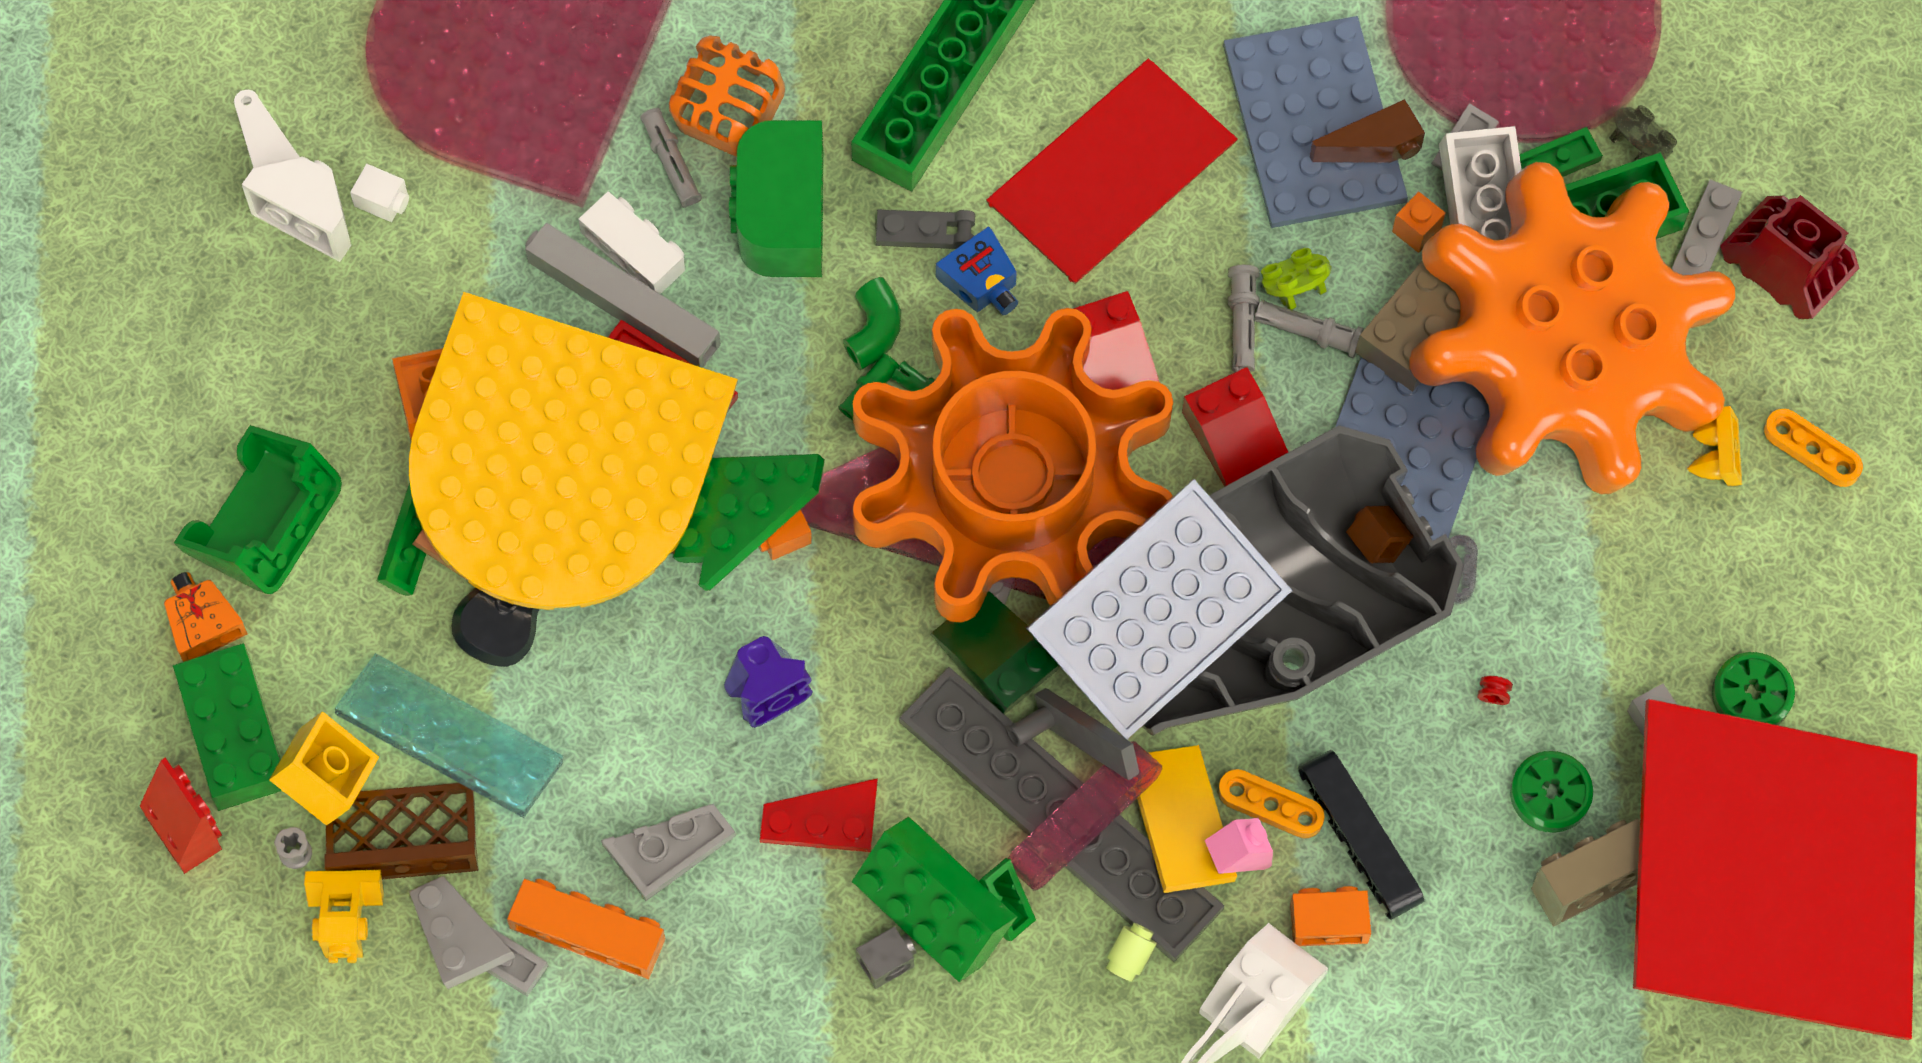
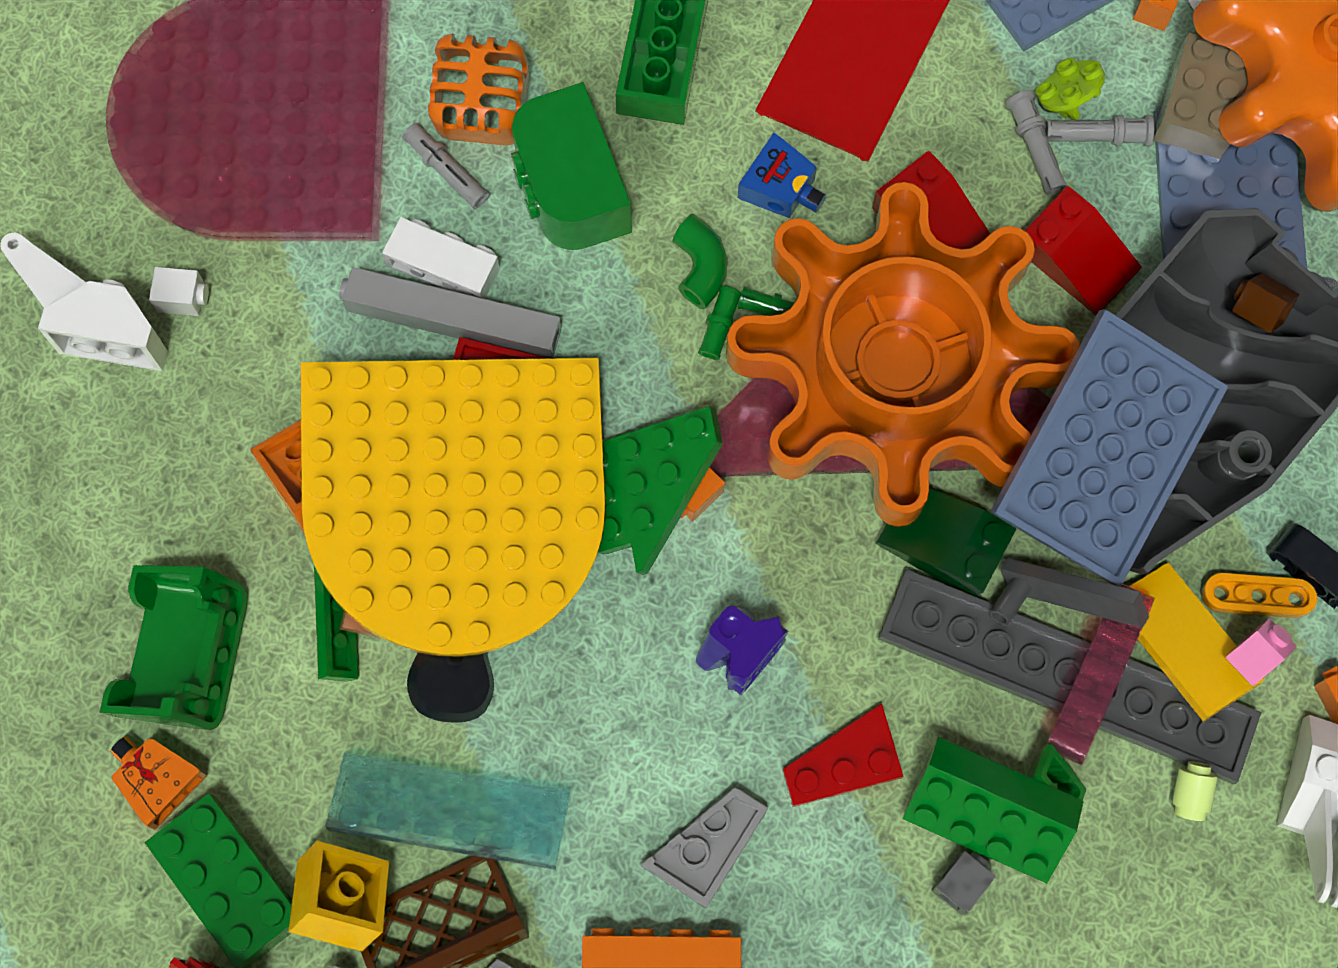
camera: 20 degrees left, 5 degrees up
dark grey plate [876,209,975,249] -> none

